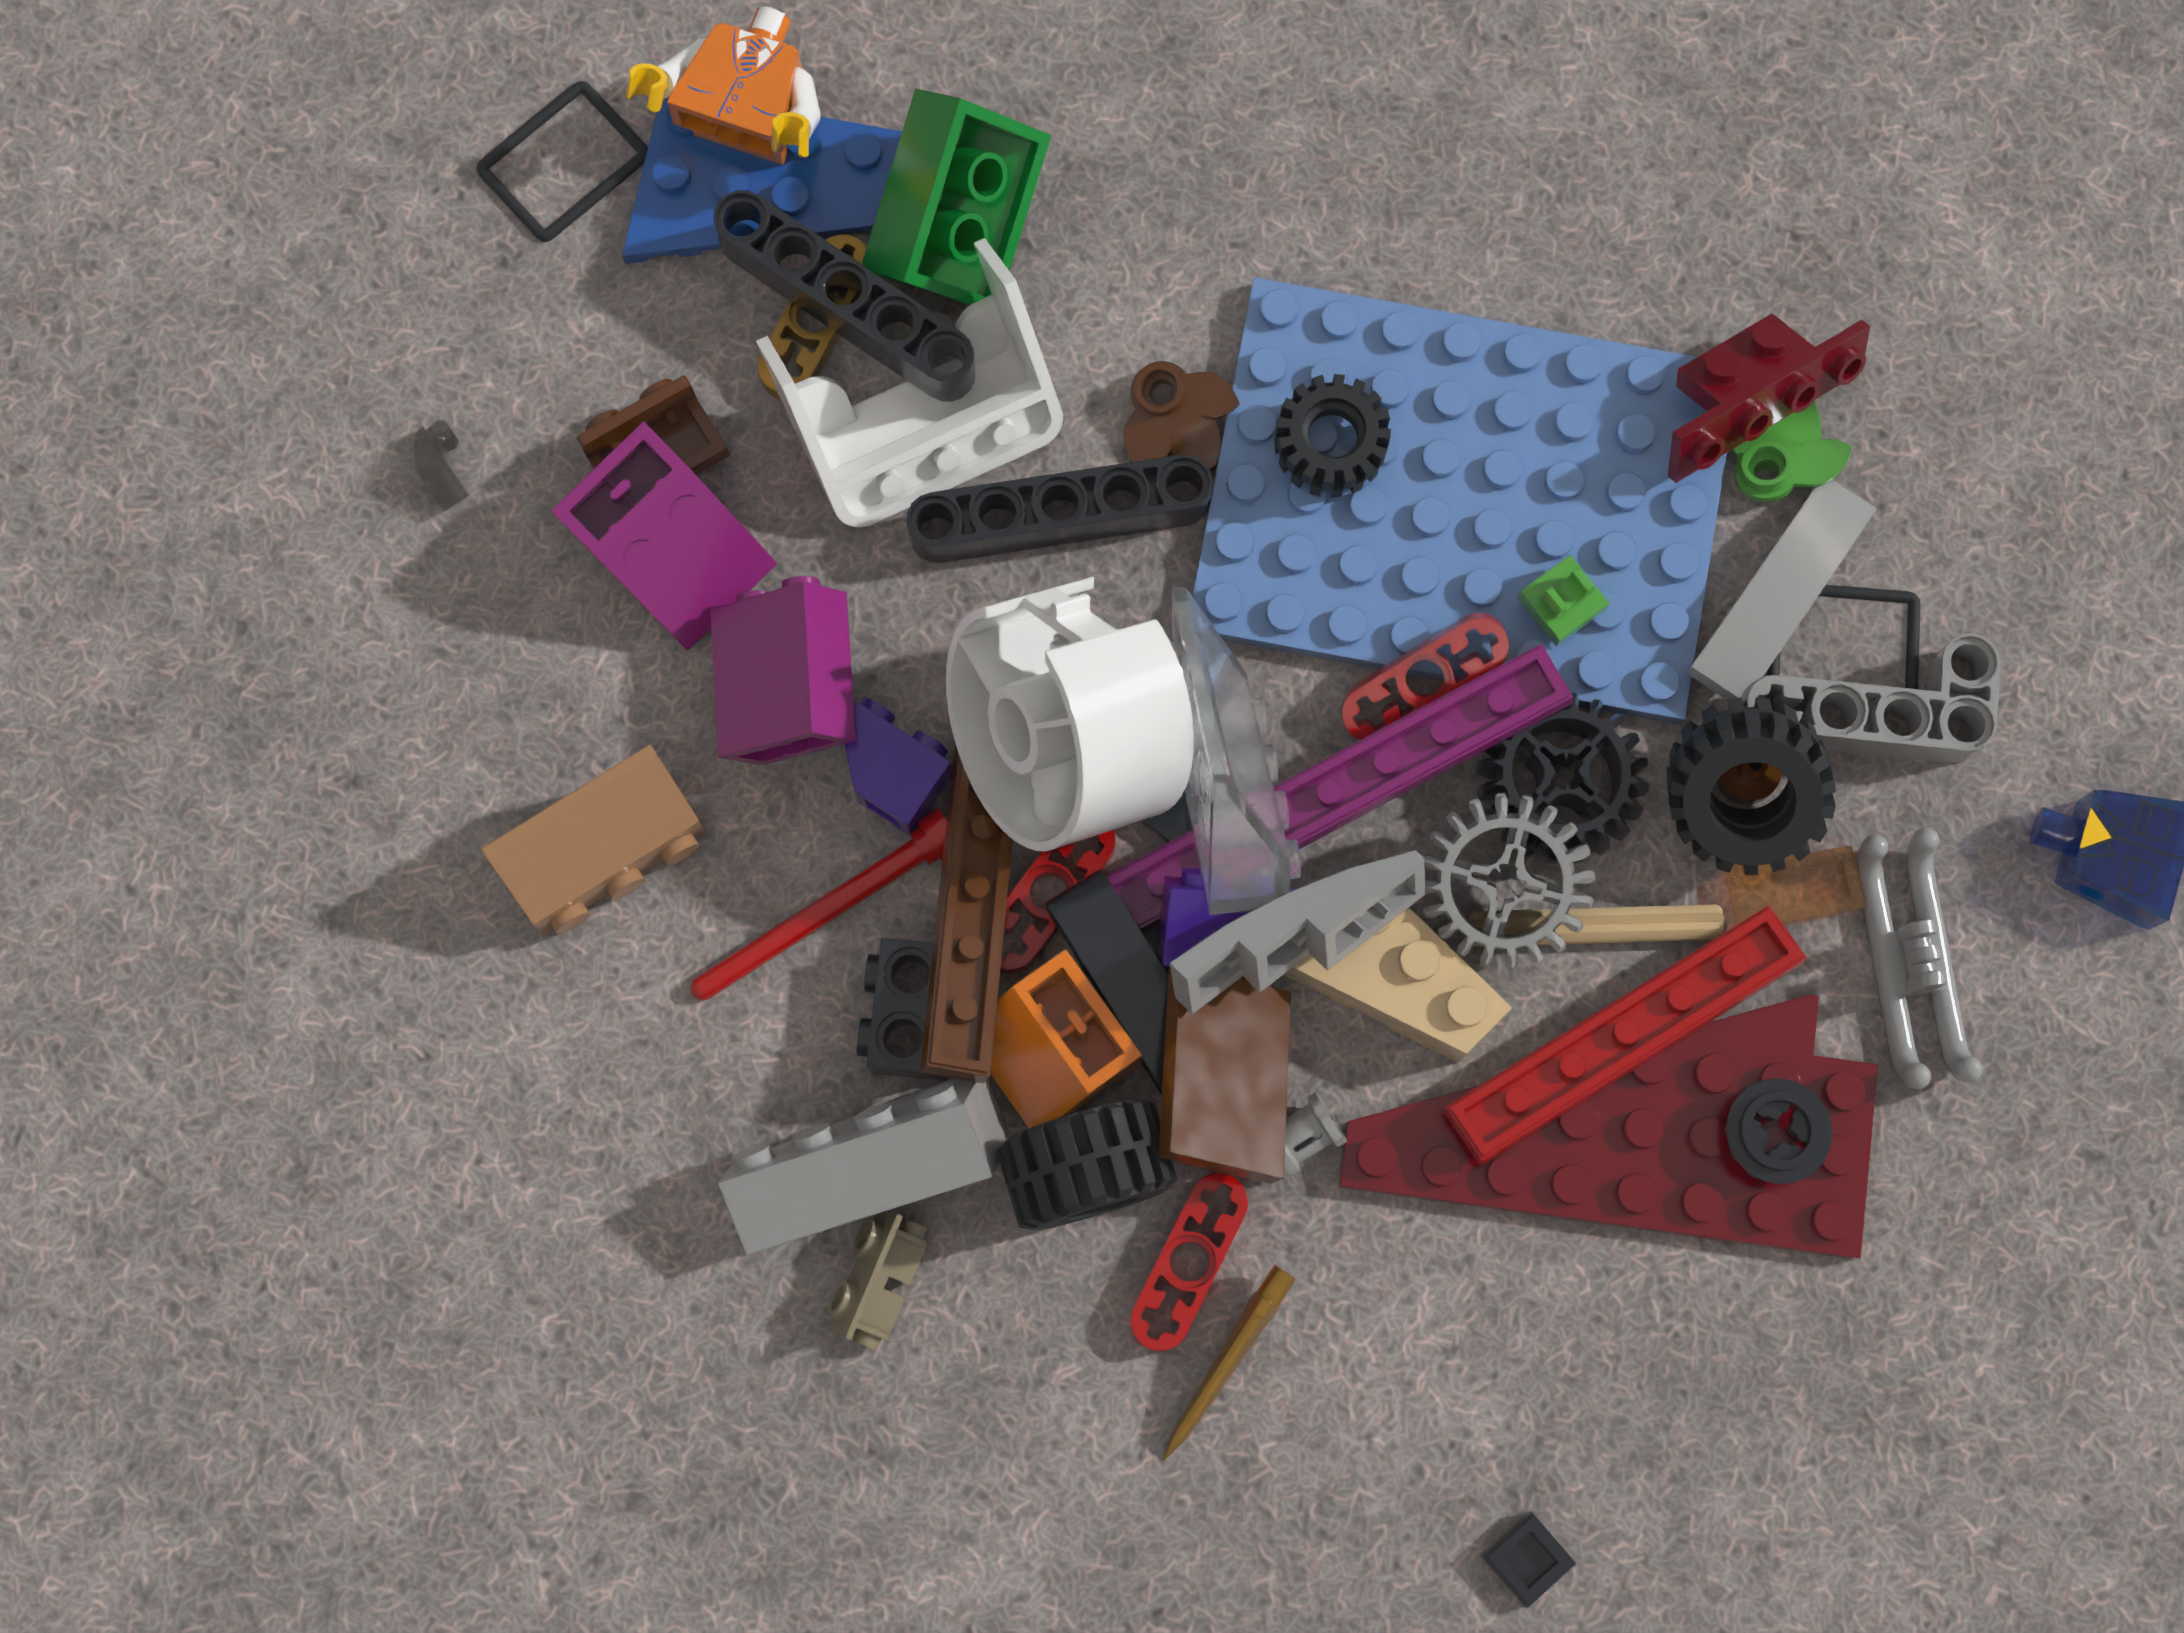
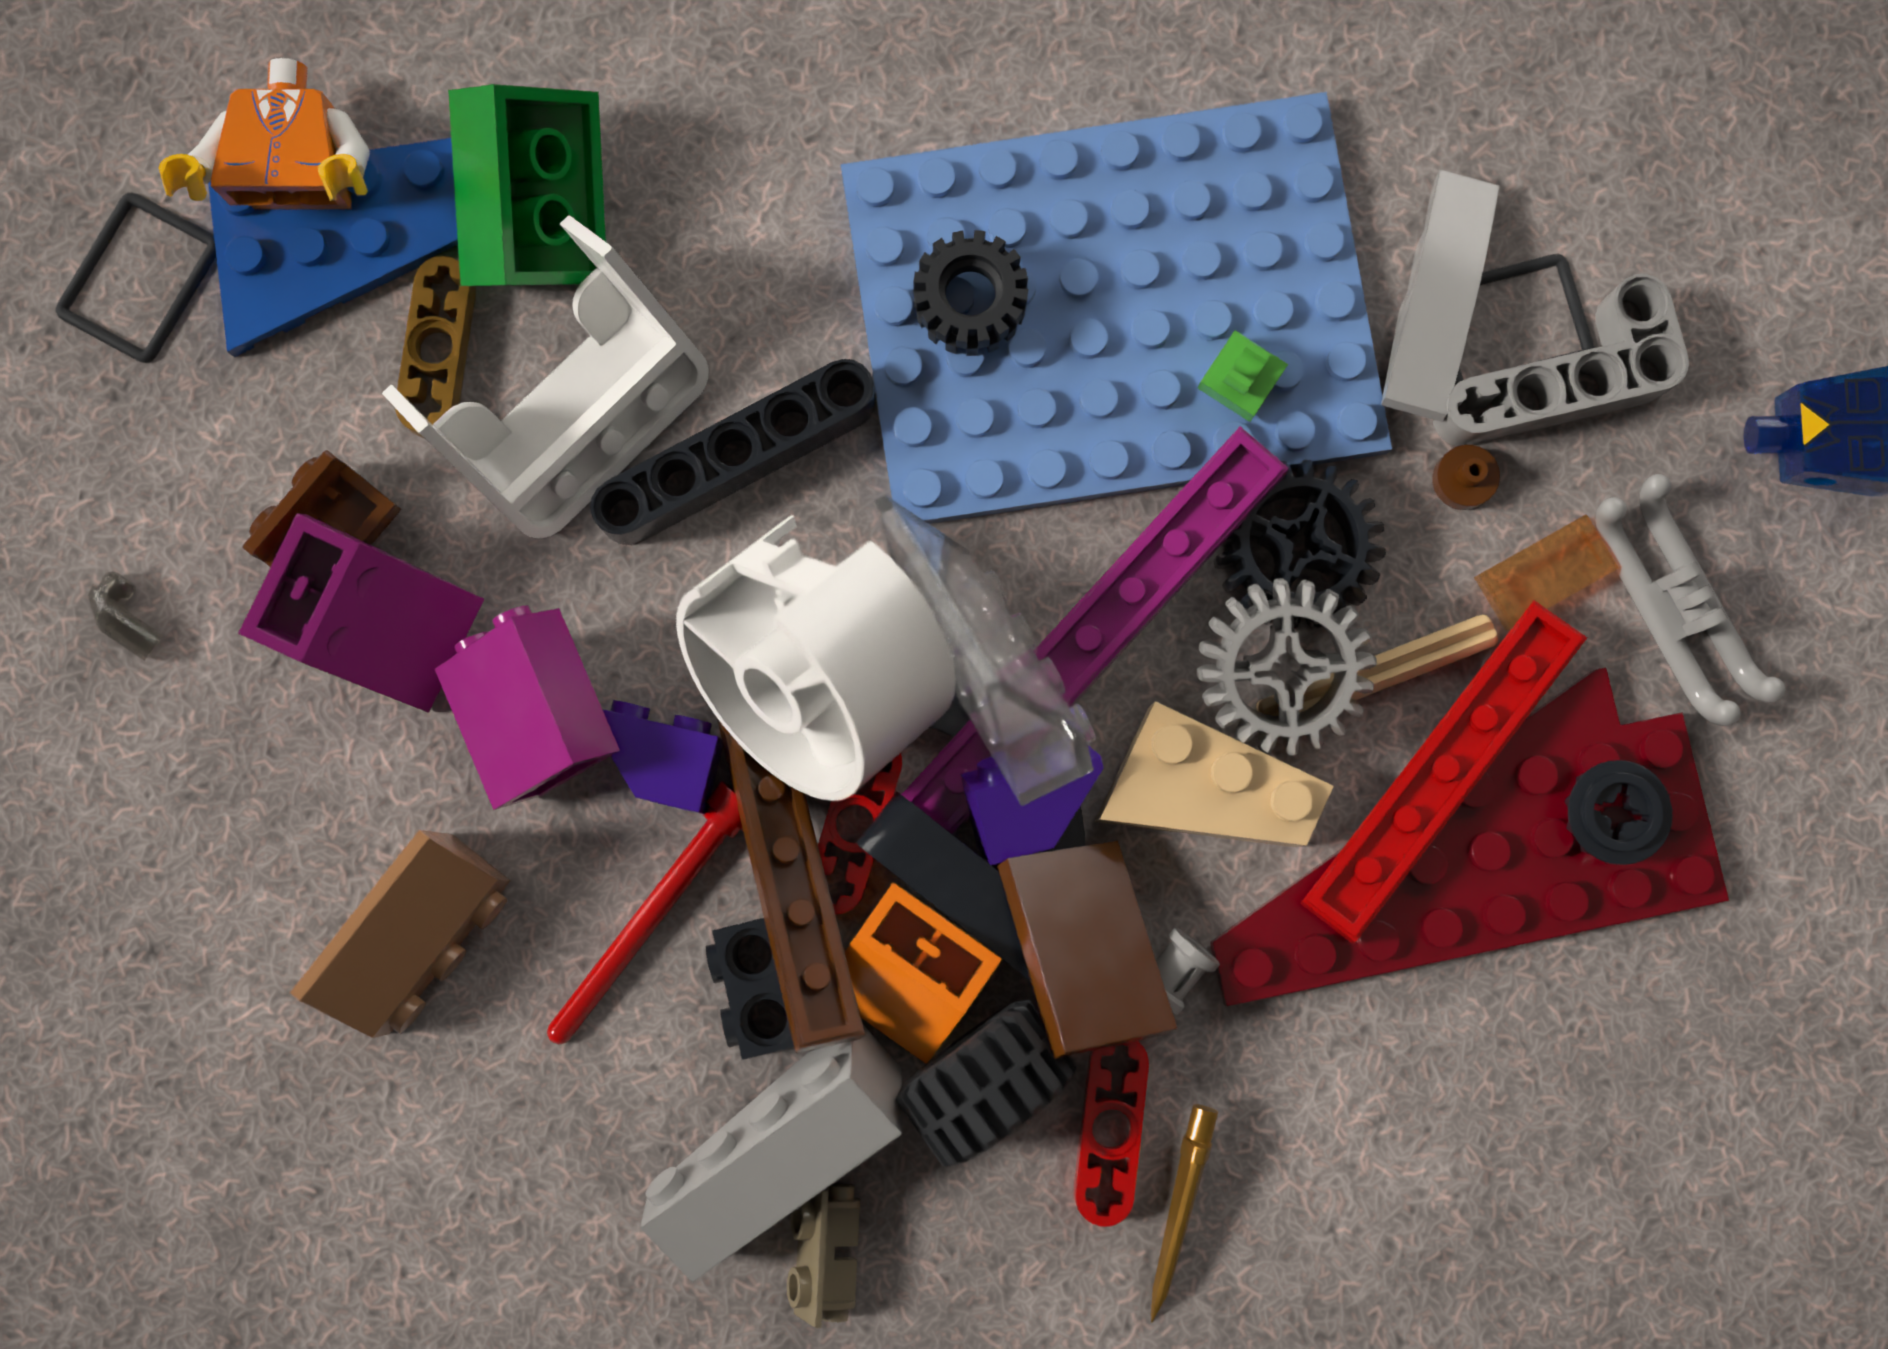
camera: 20 degrees left, 5 degrees up
black beam [713,190,975,402] -> none
reddish brown plate [1123,361,1240,470] -> none
light grey slope [1170,850,1425,1015] -> none
red beam [1342,613,1509,740] -> none
black tile [1480,1511,1577,1608] -> none
black tyre [1667,697,1836,875] -> none
dark red bracket [1668,313,1870,483] -> none
bright green plate [1732,400,1852,502] -> none

